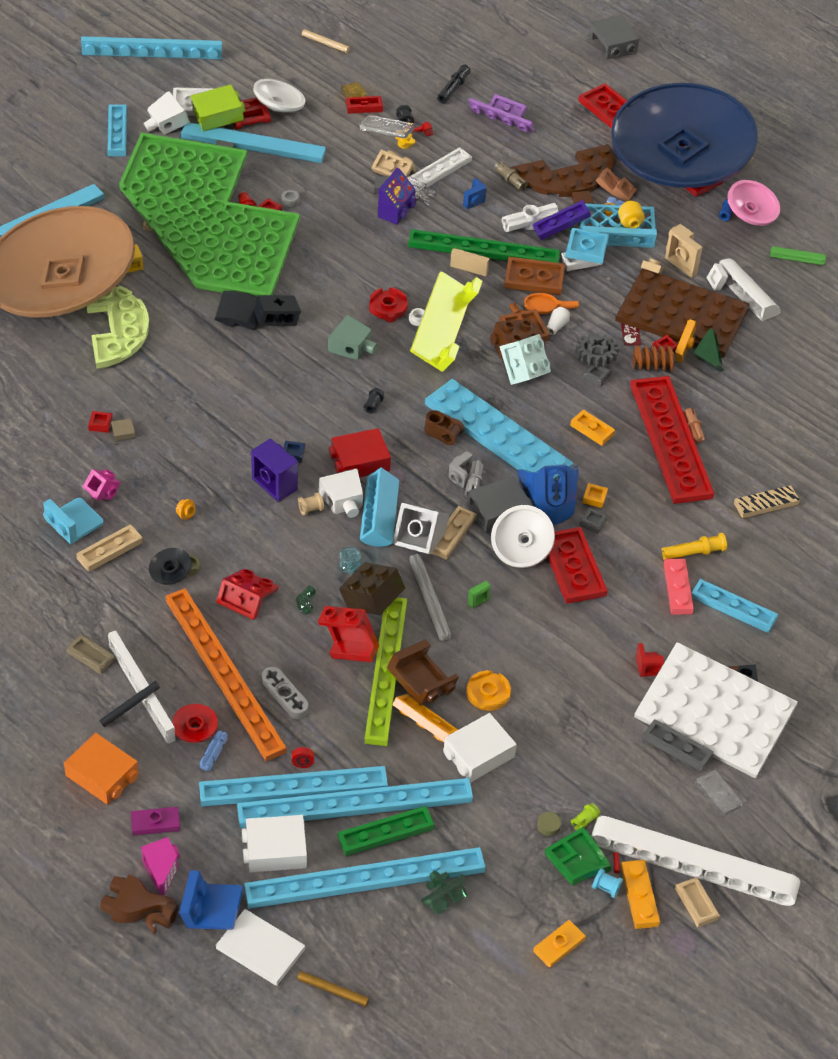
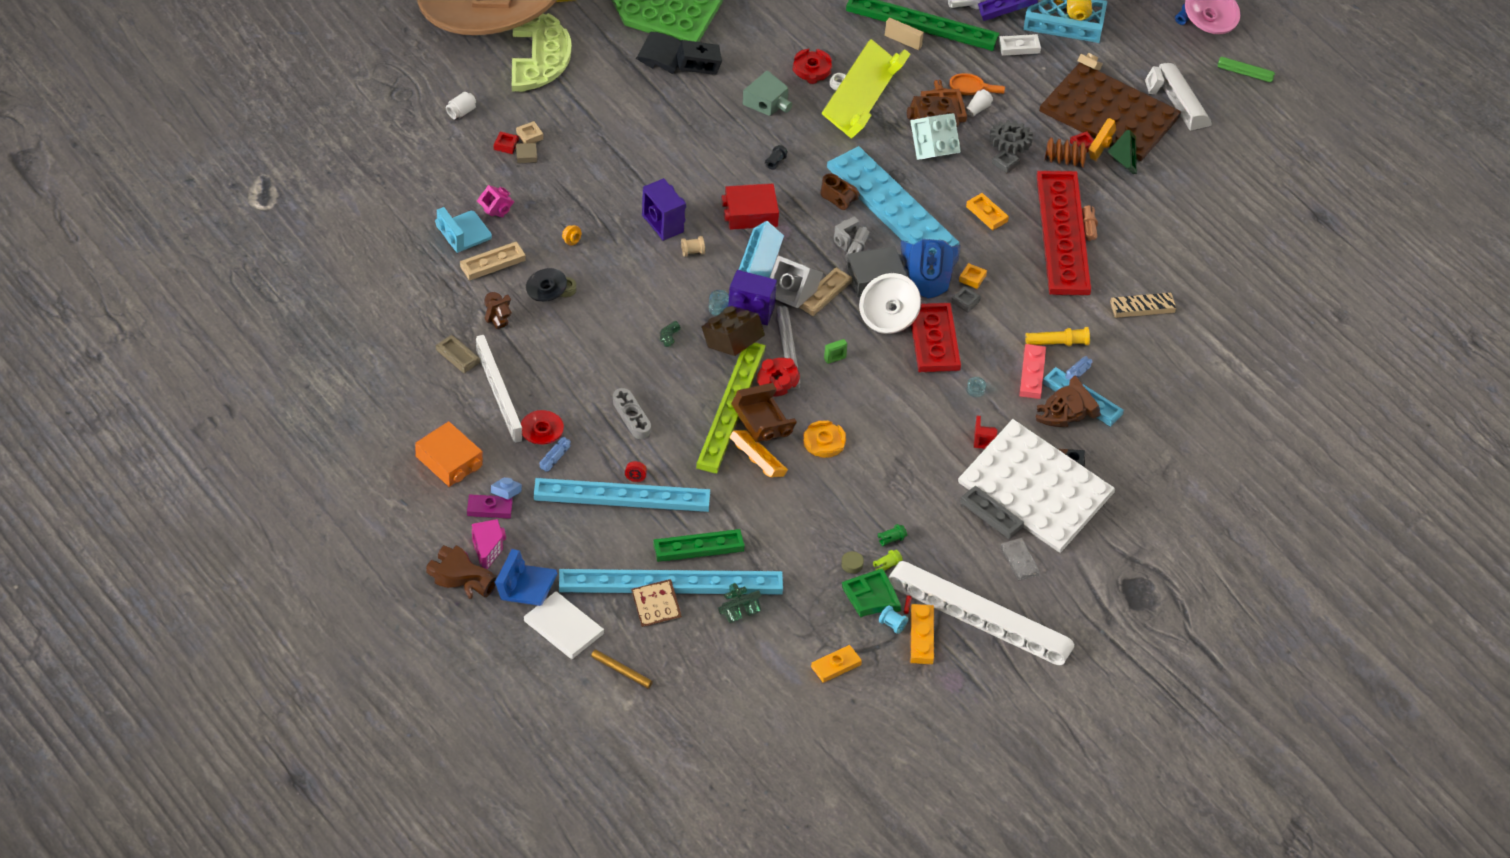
camera: 10 degrees right, 0 degrees up
black bar [100,680,161,727] -> none
orange plate [165,588,286,762] -> none
red bracket [216,569,279,620] -> none
medium azure plate [237,778,473,828] -> none
white brick [242,815,307,872] -> none
dark blue tile [283,440,305,463] -> none
red panel [317,606,379,662] -> none
white torso [319,469,363,518] -> none
white brick [443,713,517,783] -> none
dark orange plate [504,257,565,295] -> none
medium azure plate [565,228,609,264] -> none
dark red sticker [621,323,642,345] -> none
tan plate [665,224,702,278] -> none
tan tile [675,877,720,928] -> none
none -> white brick [446,92,476,119]
none -> reddish brown hips [484,292,512,329]
none -> medium blue plate [491,477,522,500]
none -> tan plate [516,121,543,143]
none -> tan sticker [631,579,682,627]
none -> dark purple brick [728,270,777,326]
none -> red plate [757,358,800,397]
none -> green pin [878,524,907,546]
none -> clear light blue bush [966,377,986,397]
none -> reddish brown piece [1036,376,1101,427]
none -> medium blue axle [1065,356,1093,380]

